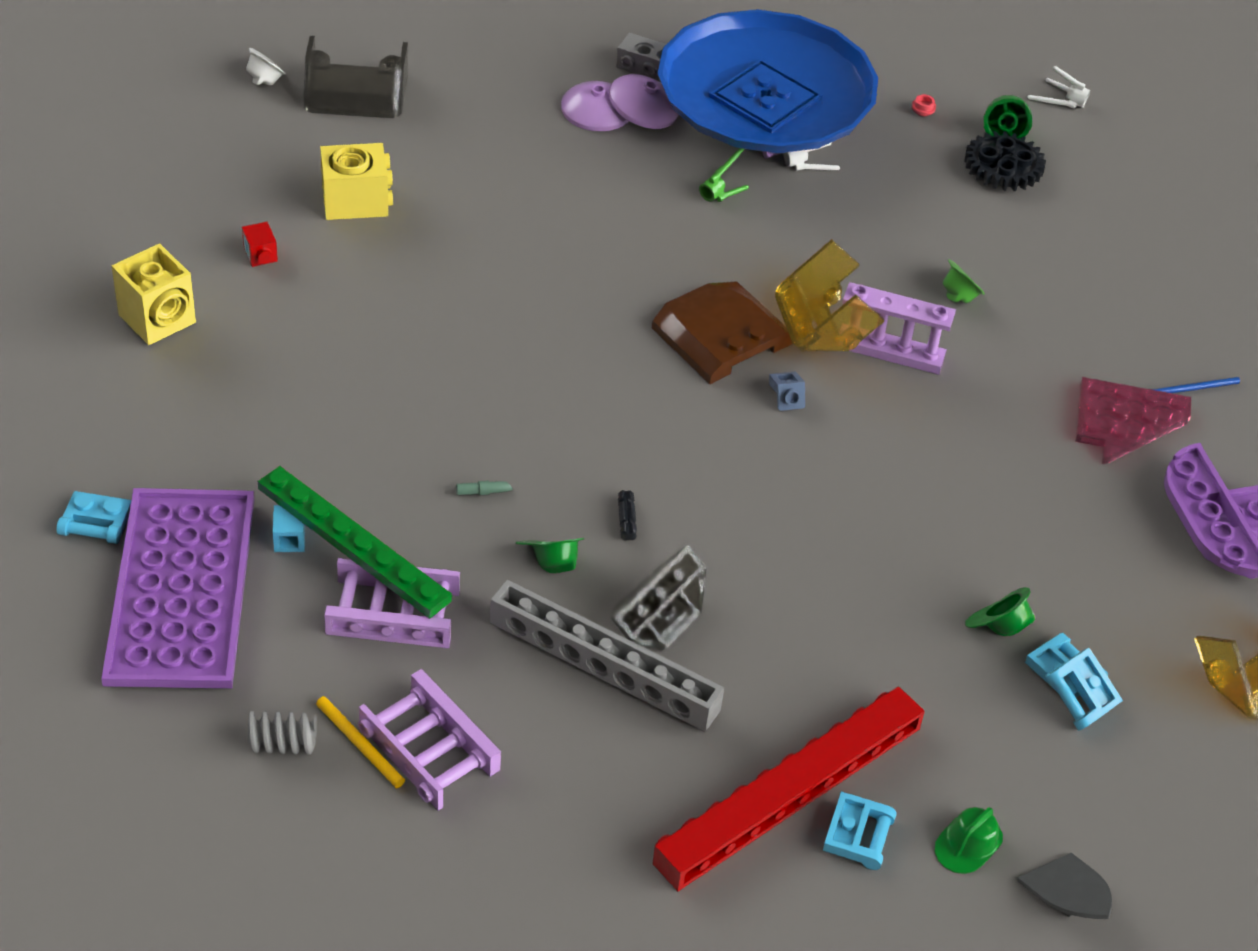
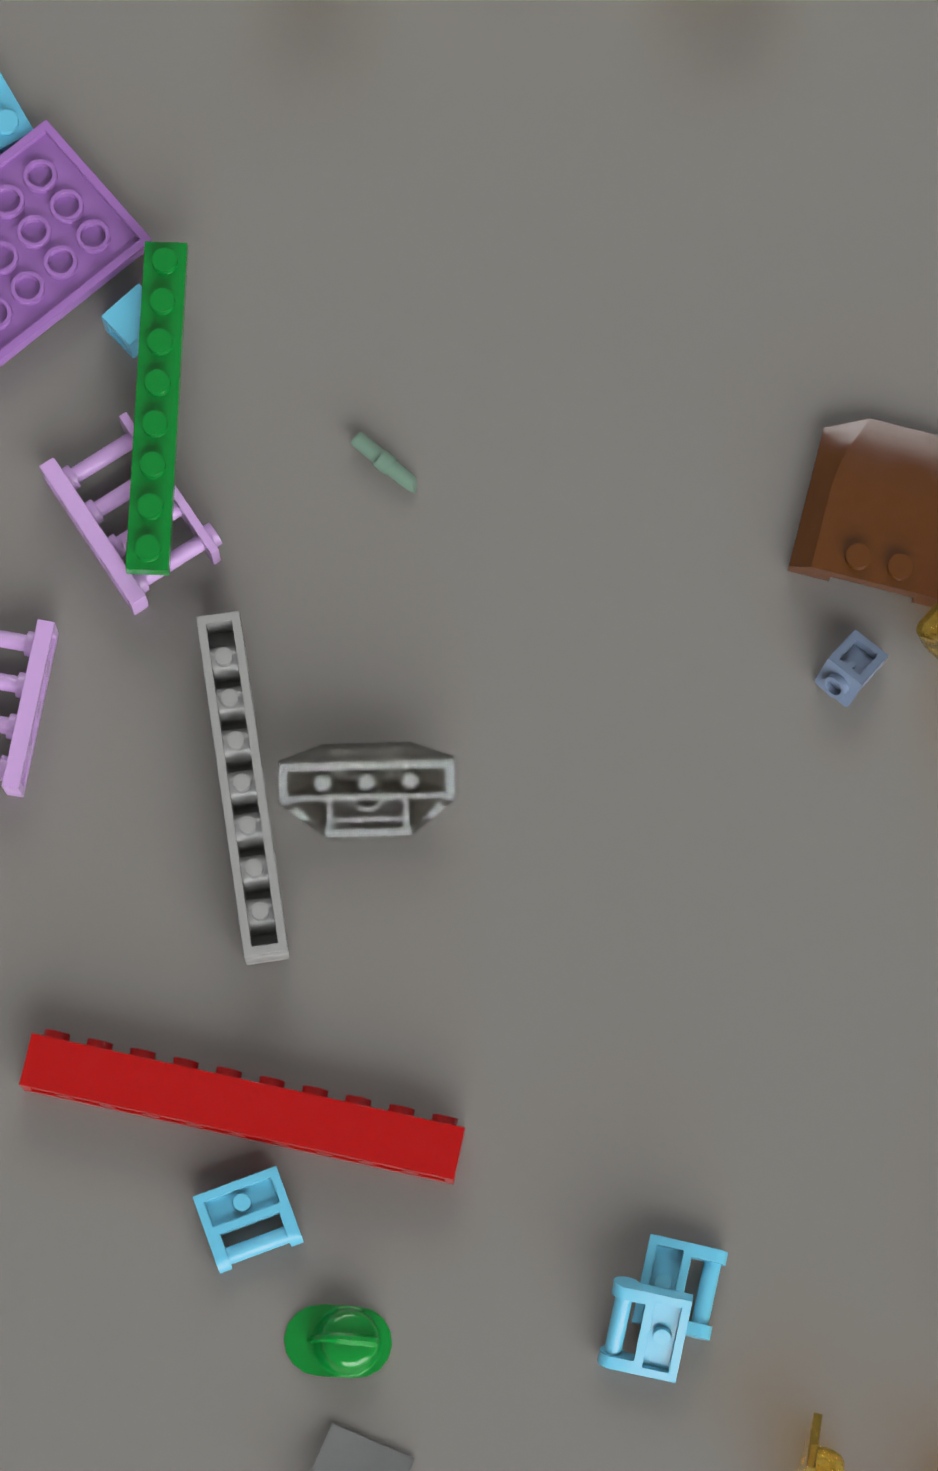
camera: 55 degrees right, 30 degrees up
green piece [515,538,584,574] -> none
black axle [618,490,637,541] -> none
green piece [965,587,1035,636] -> none

